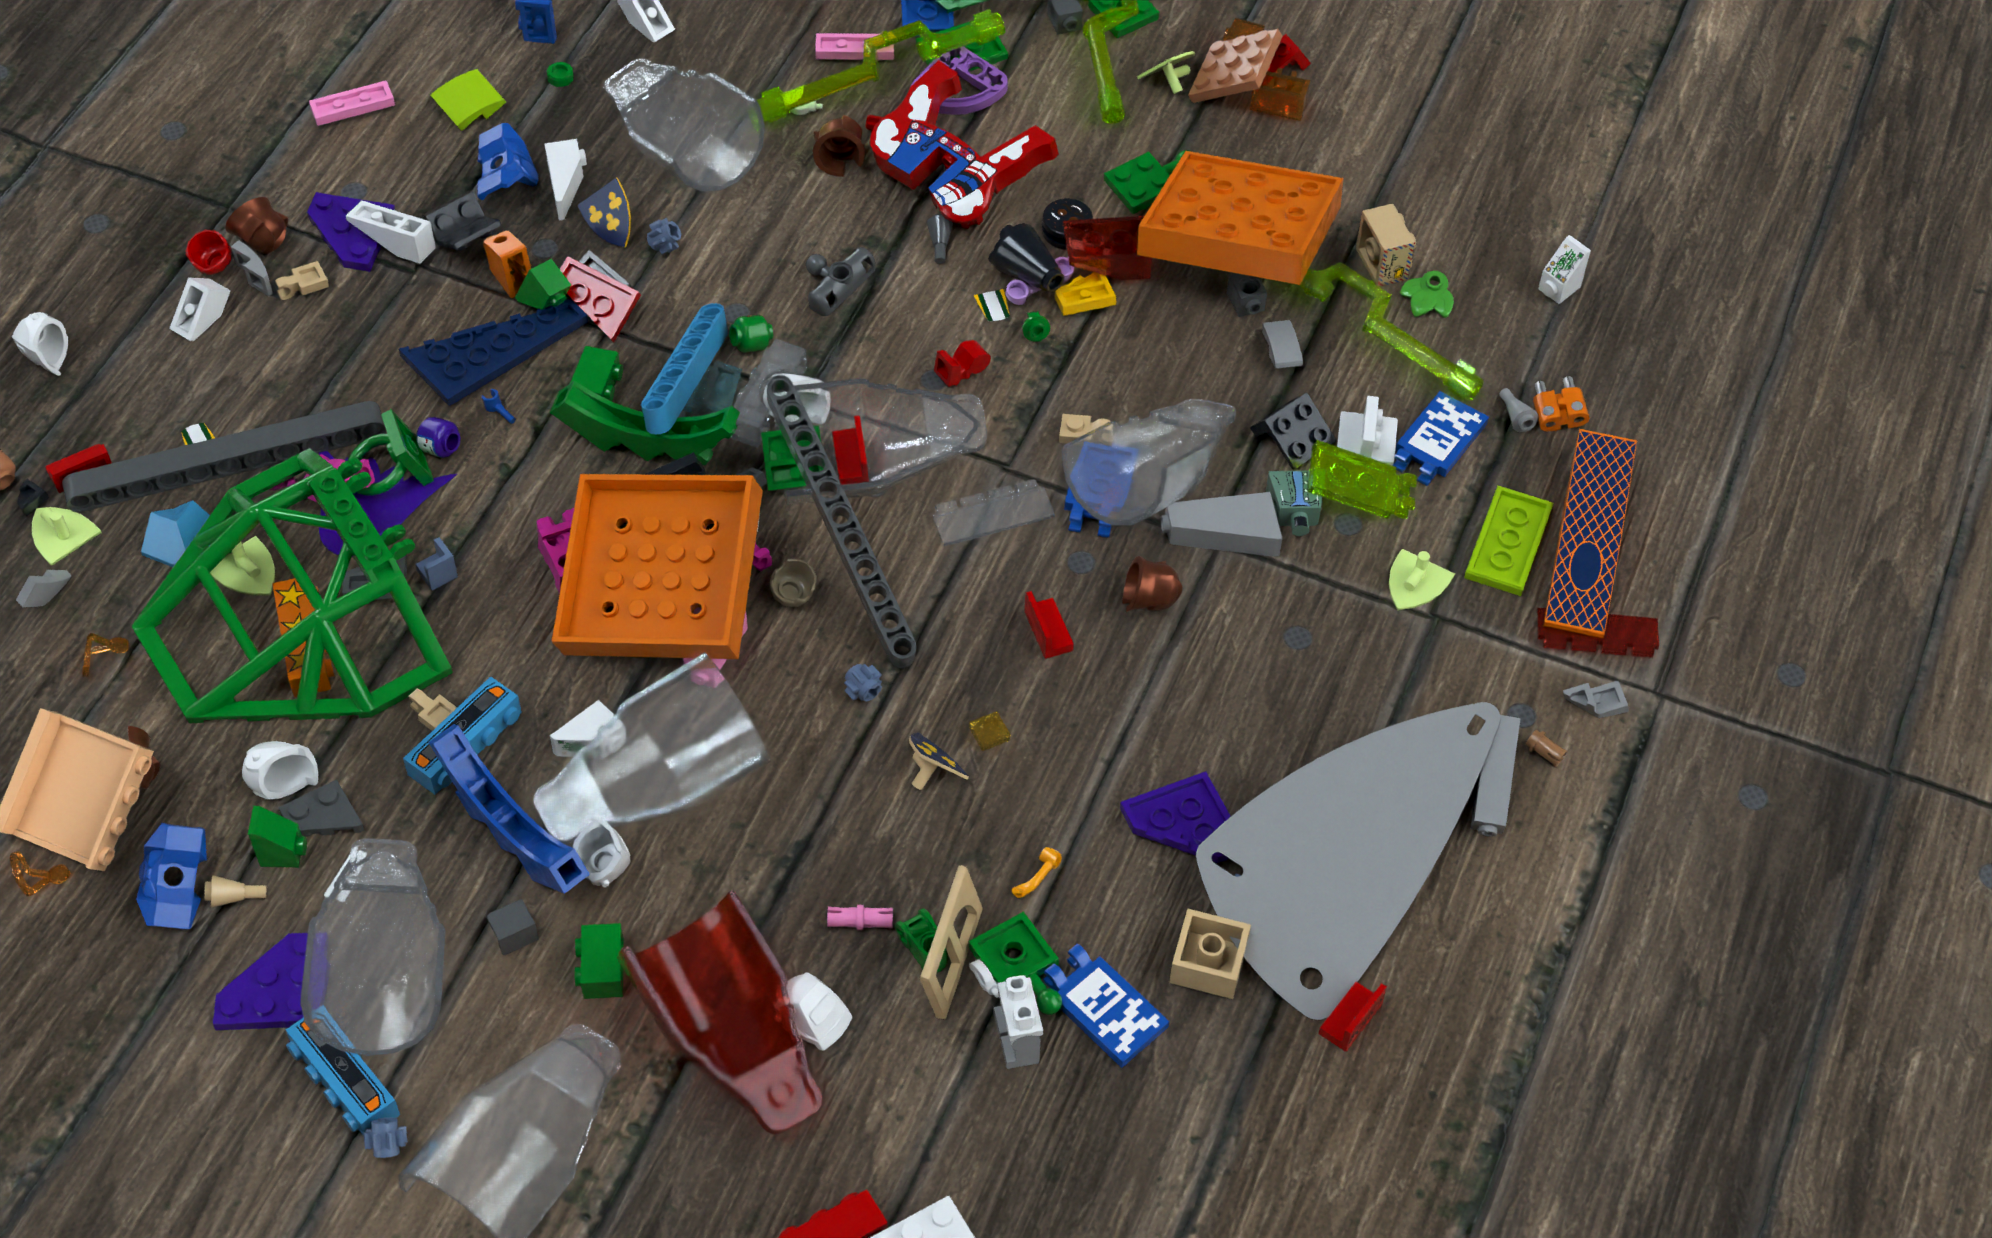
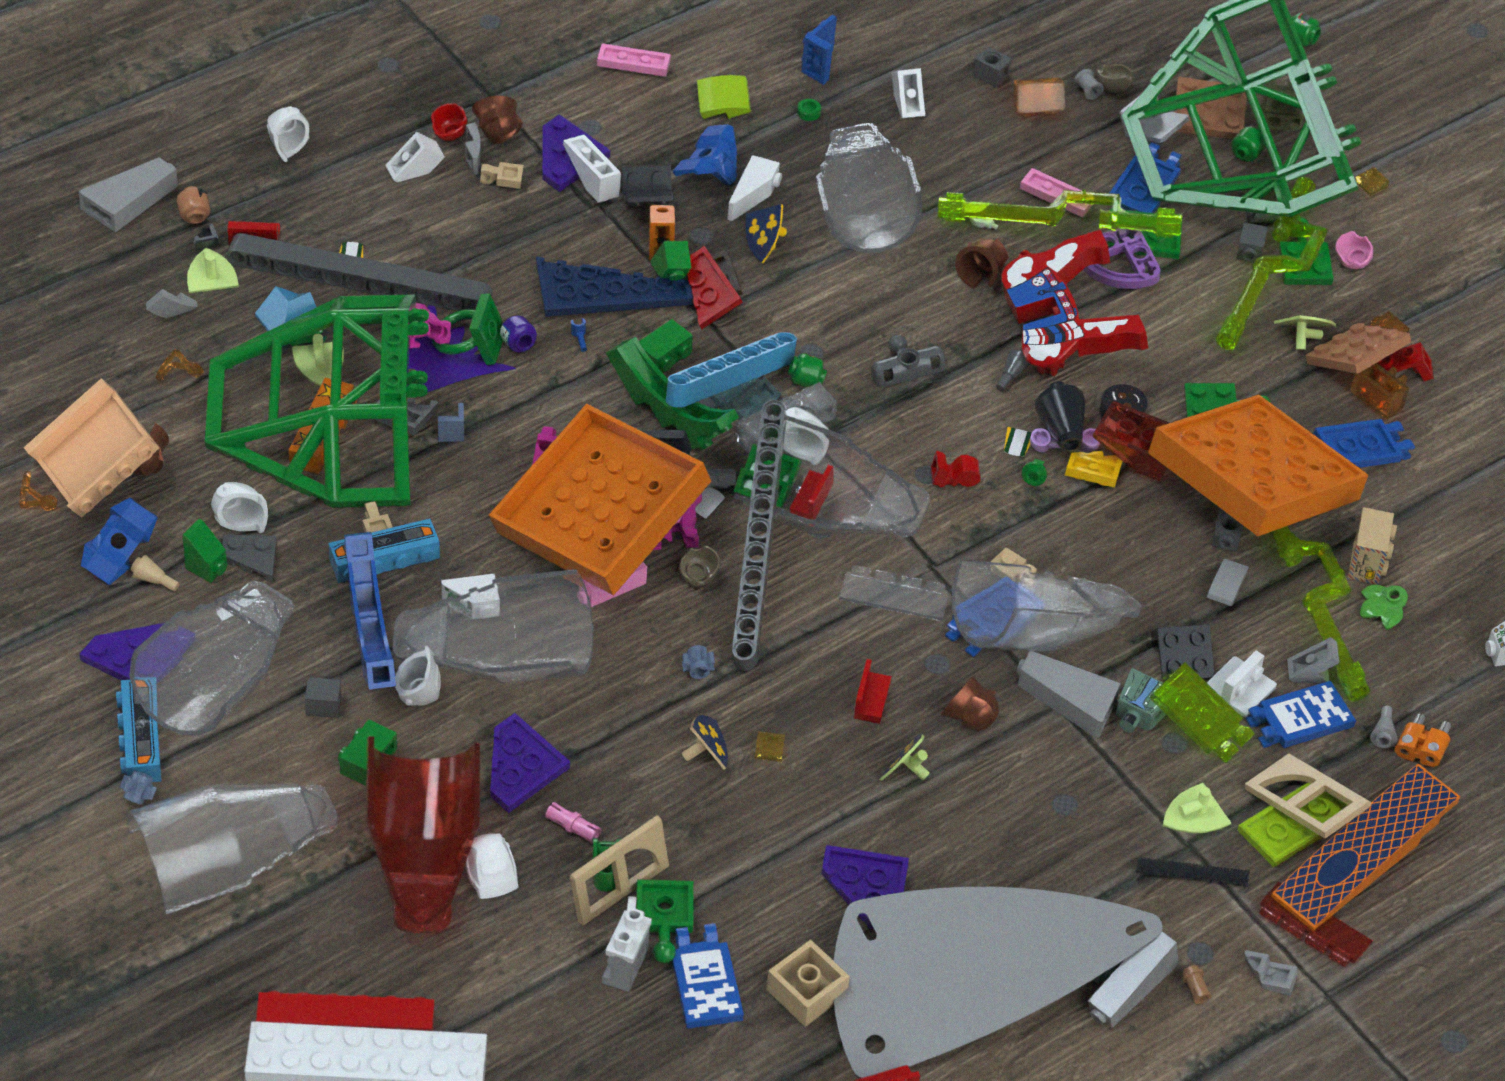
camera: 30 degrees right, 5 degrees down
sand blue gear [647,218,681,254] -> none
light orange piece [1012,847,1062,898] -> none
none -> dark purple plate [490,713,570,813]
none -> yellowish green shield [880,733,930,781]
none -> black axle [1136,857,1250,887]
none -> tan window [1245,753,1371,838]
none -> light grey slope [1287,637,1339,683]
none -> blue tile [1313,419,1415,468]

